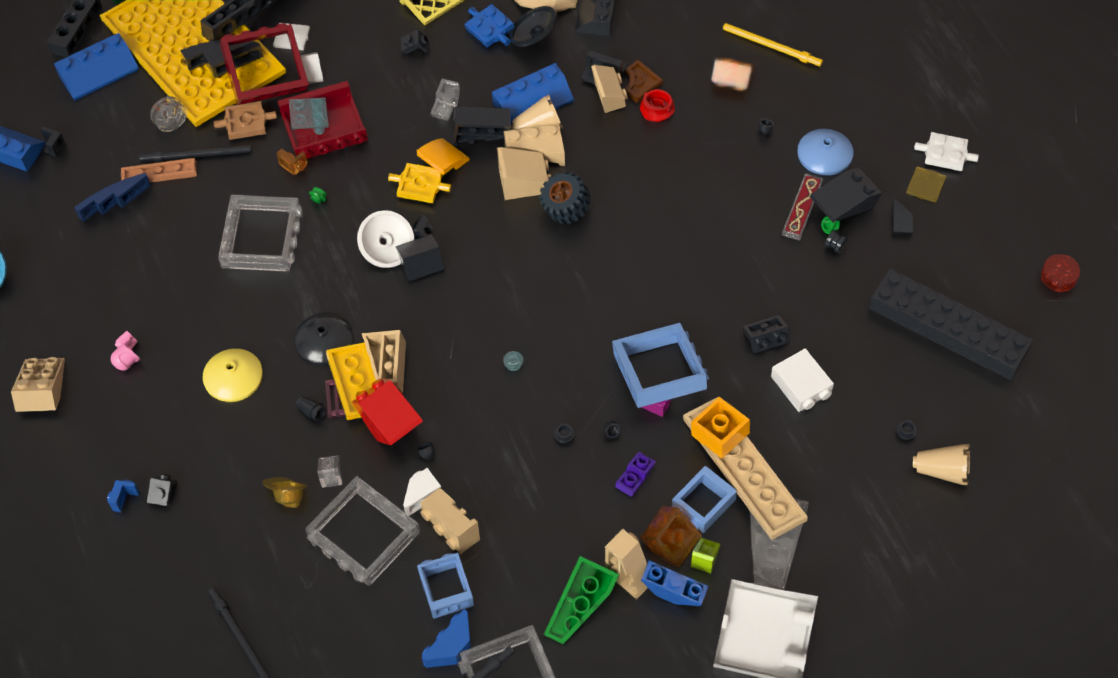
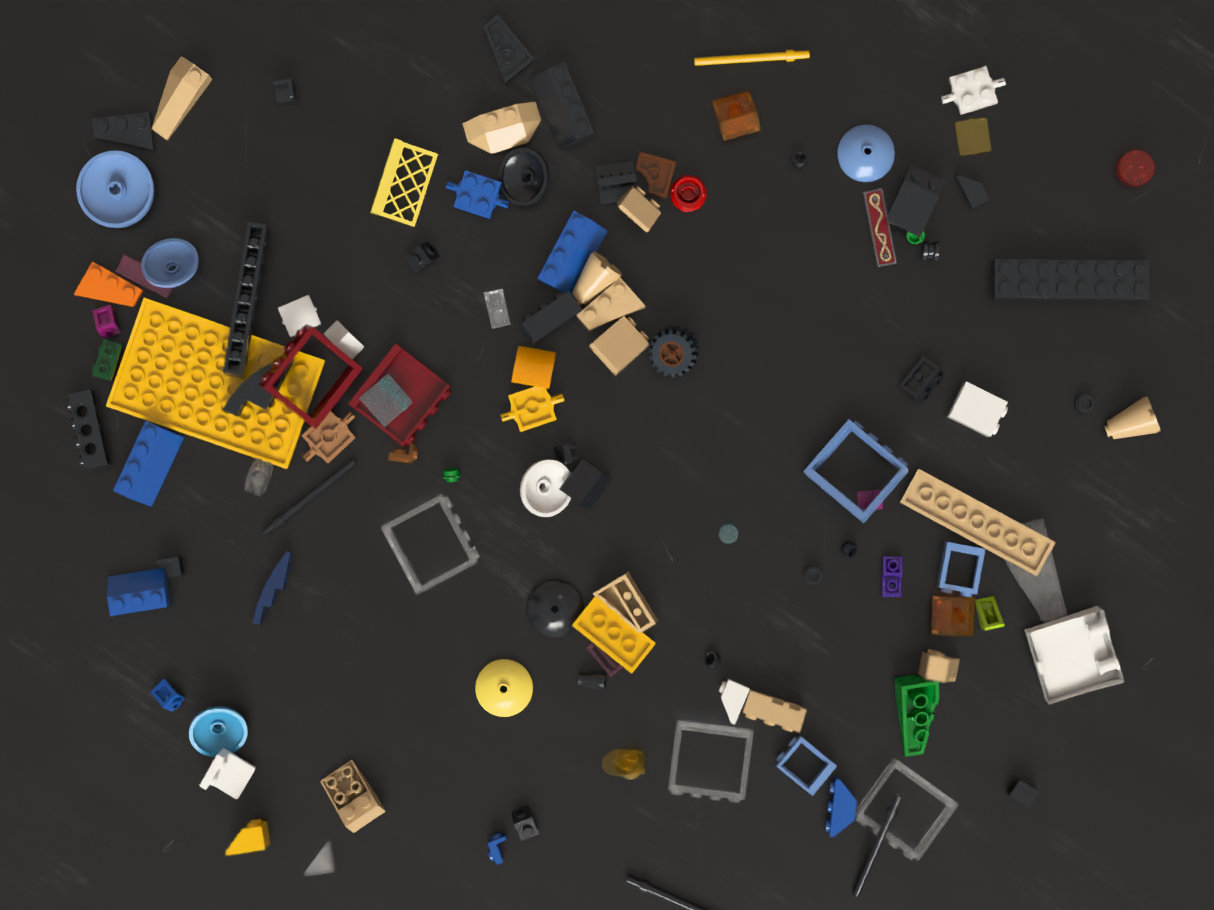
camera: 35 degrees left, 30 degrees up
bright pink piece [111,331,140,371] -> none
nougat tile [121,158,197,183] -> none
clear slope [317,455,342,488] -> none
red slope [352,378,423,445] -> none
blue slope [641,560,708,606] -> none
light orange brick [691,397,750,459] -> none

